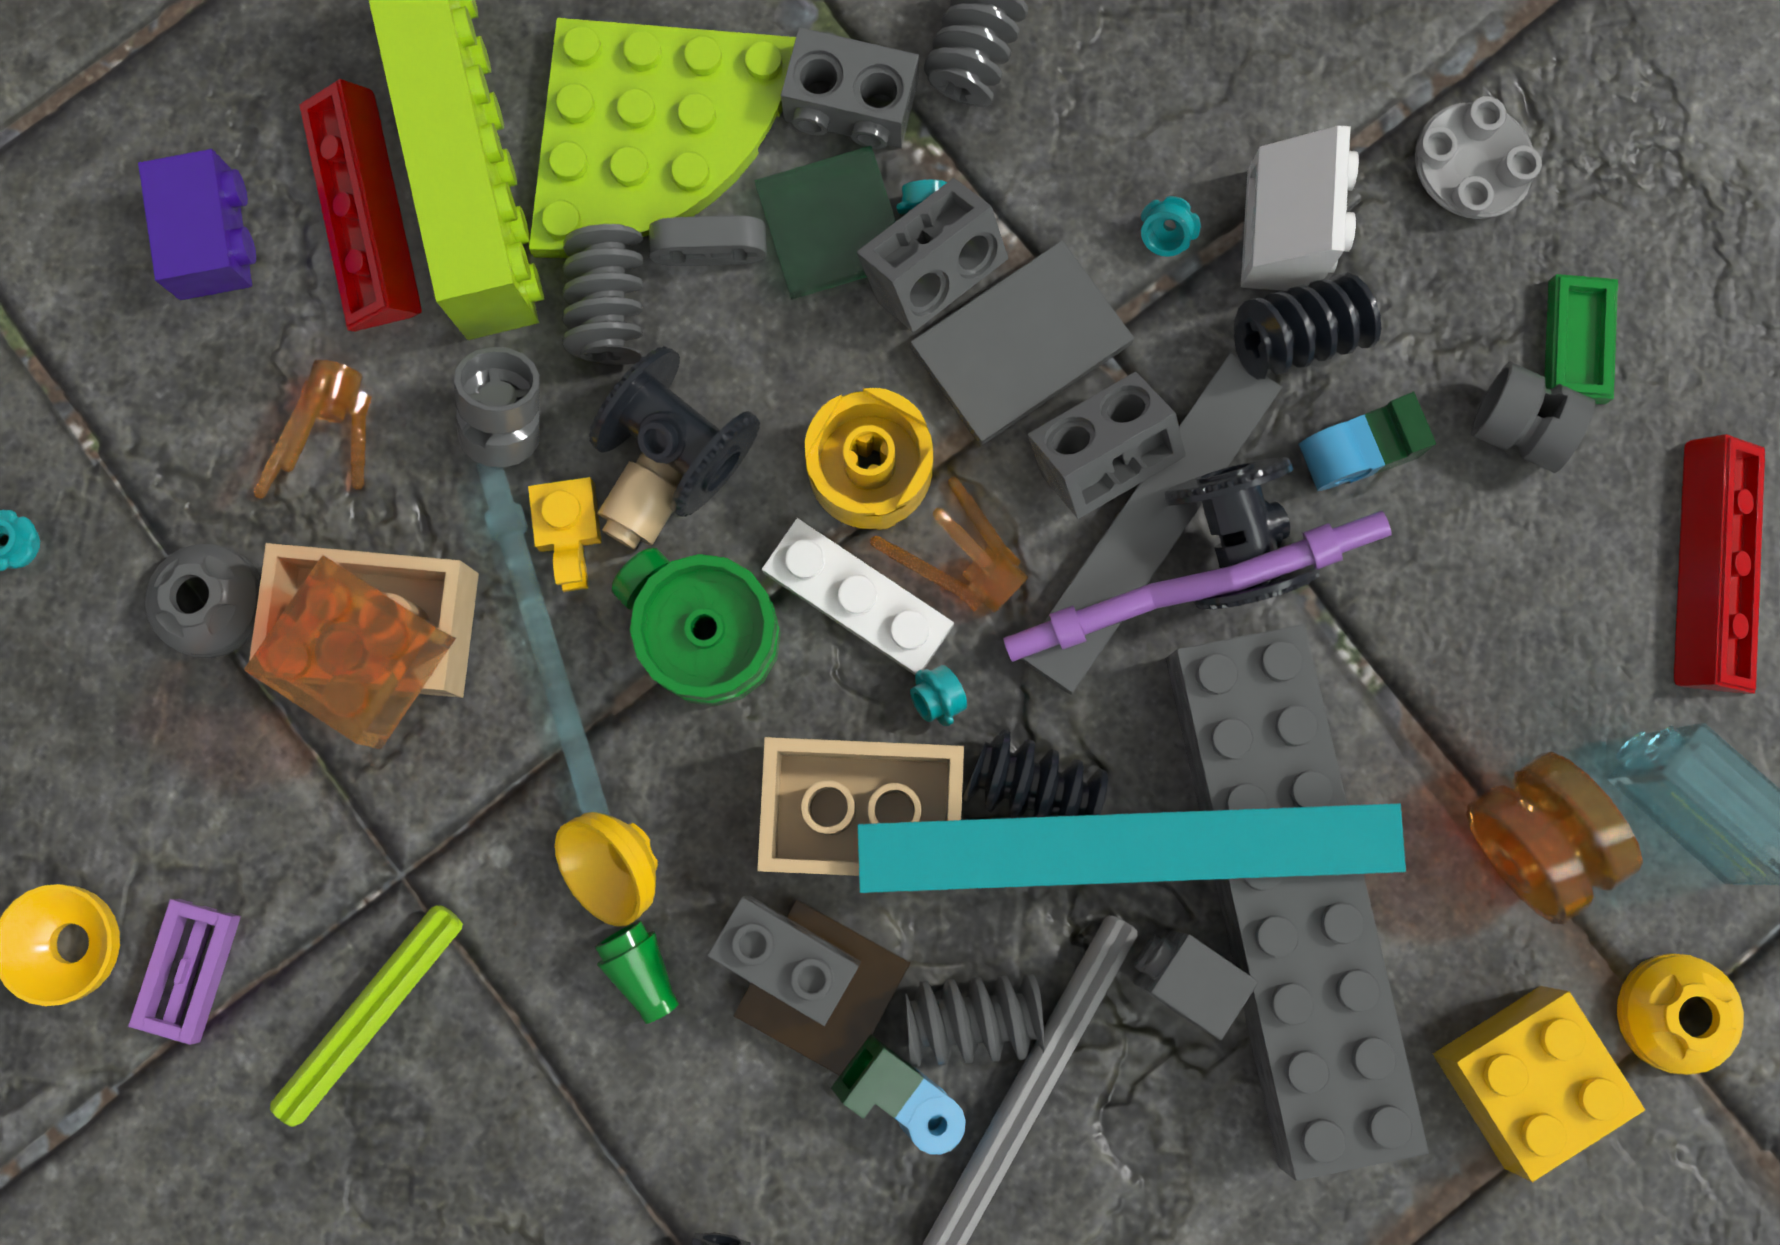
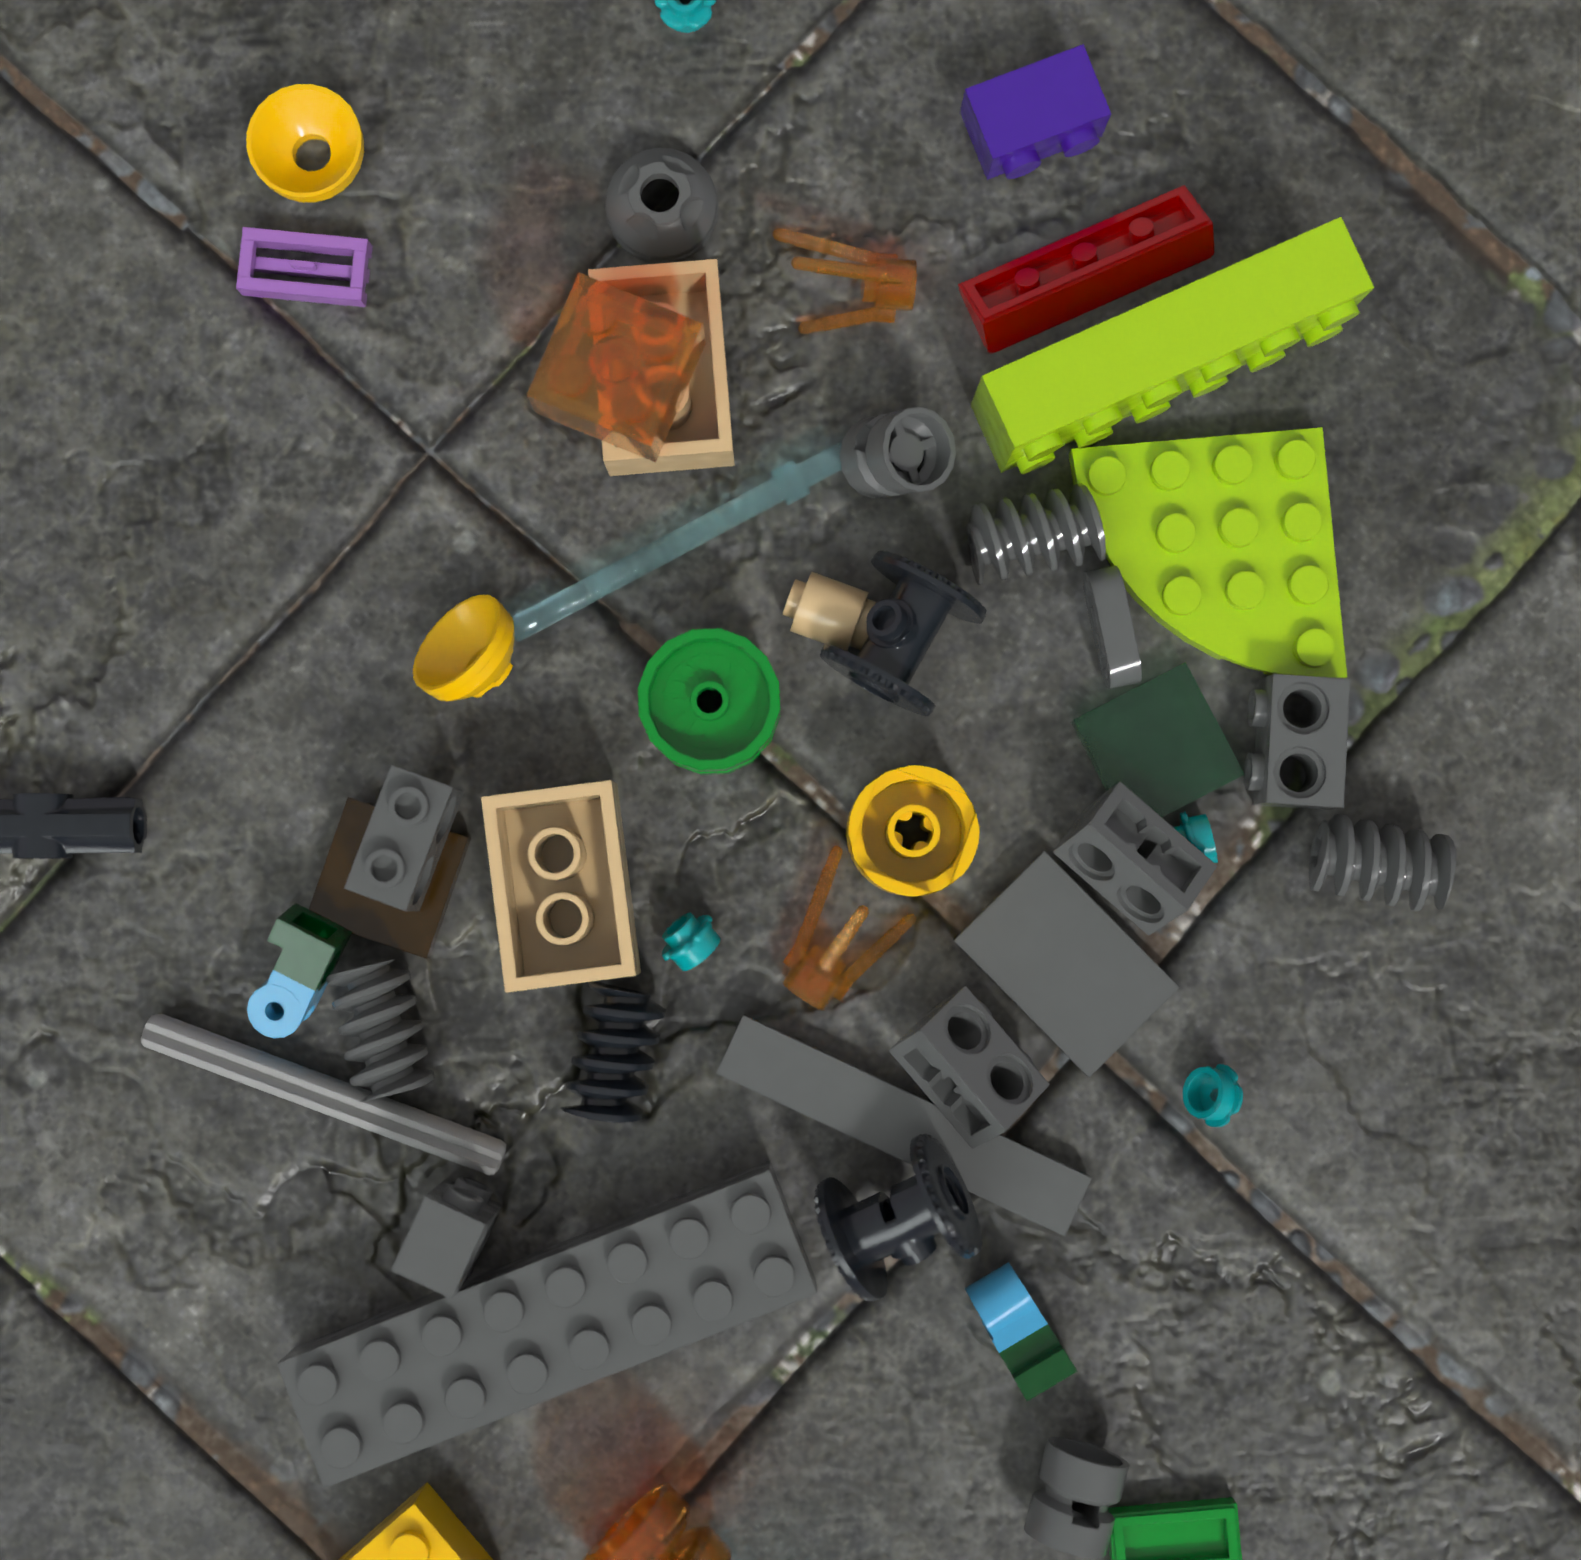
camera: 75 degrees right, 5 degrees up
lime axle [270,905,463,1127] -> none
yellow plate [528,477,602,592] -> none
green cone [595,920,679,1024] -> none
green tile [611,548,670,609] -> none
white plate [762,518,954,675] -> none
teal tile [858,803,1406,893] -> none
medium lavender bar [1003,510,1391,662] -> none
black piece [1234,272,1382,380] -> none
white slope [1241,126,1359,291] -> none
light grey dish [1415,96,1542,219] -> none

